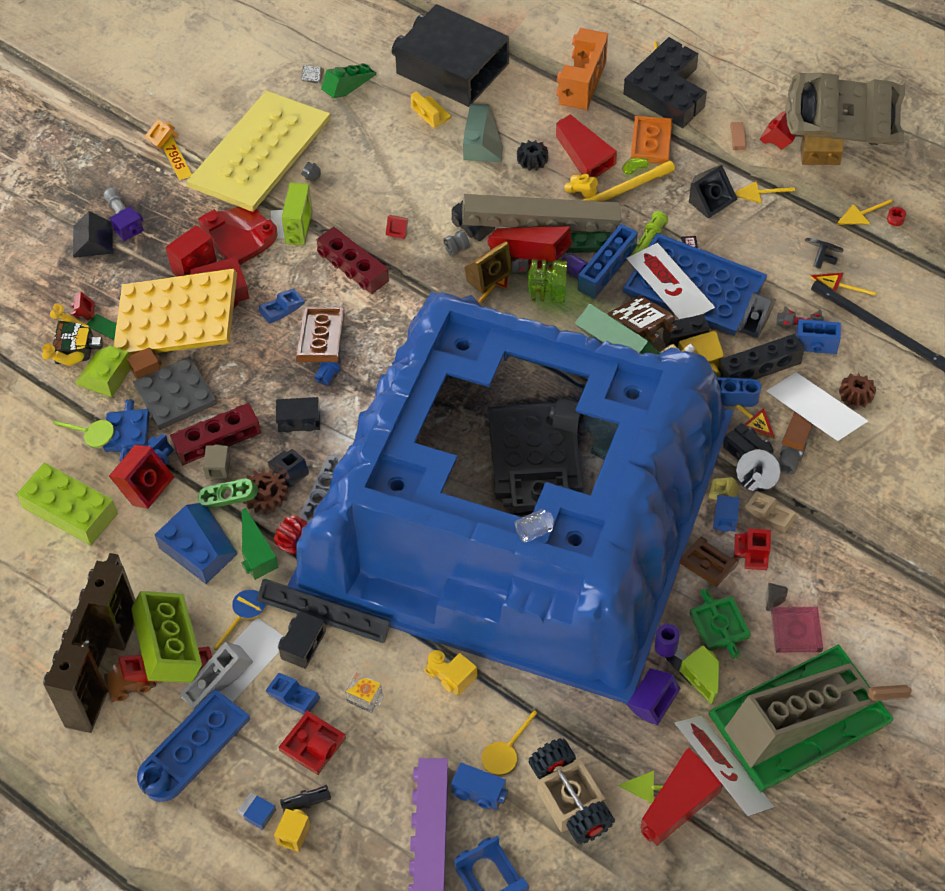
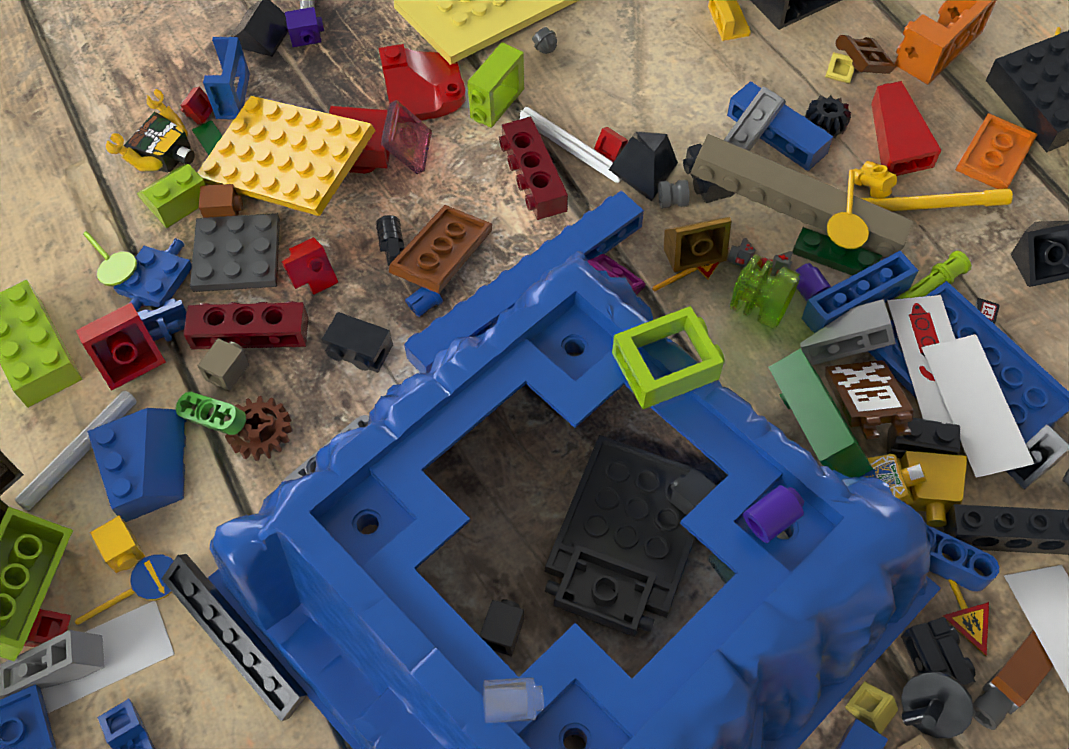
camera: 25 degrees right, 5 degrees up
red brick [166,225,217,277] -> none
green slope [241,508,279,580] -> none
blue slope [258,288,305,324] -> none
black brick [267,449,309,487] -> none
red gear [274,515,308,554] -> none
black brick [278,611,326,669] -> none
sand green wedge [463,103,503,162] -> none
red slope [488,227,572,262] -> none
clear neon green arm [622,158,648,175] -> none
none -> white axle [15,391,137,511]
none -> yellow brick [90,515,145,573]
none -> blue panel [203,37,250,119]
none -> red brick [281,237,339,295]
none -> black hinge [376,215,404,266]
none -> clear pink tile [380,100,432,174]
none -> blue brick [404,190,644,373]
none -> white axle [520,107,622,183]
none -> black slope [608,132,678,201]
none -> lime window [612,306,725,409]
none -> light grey tile [724,86,786,151]
none -> blue brick [727,81,833,171]
none -> dark purple brick [743,485,804,543]
none -> light grey slope [800,299,896,365]
none -> light yellow slope [825,52,855,84]
none -> yellow piece [827,169,869,249]
none -> reddish brown plate [836,35,896,74]
none -> white sticker [921,334,1034,478]

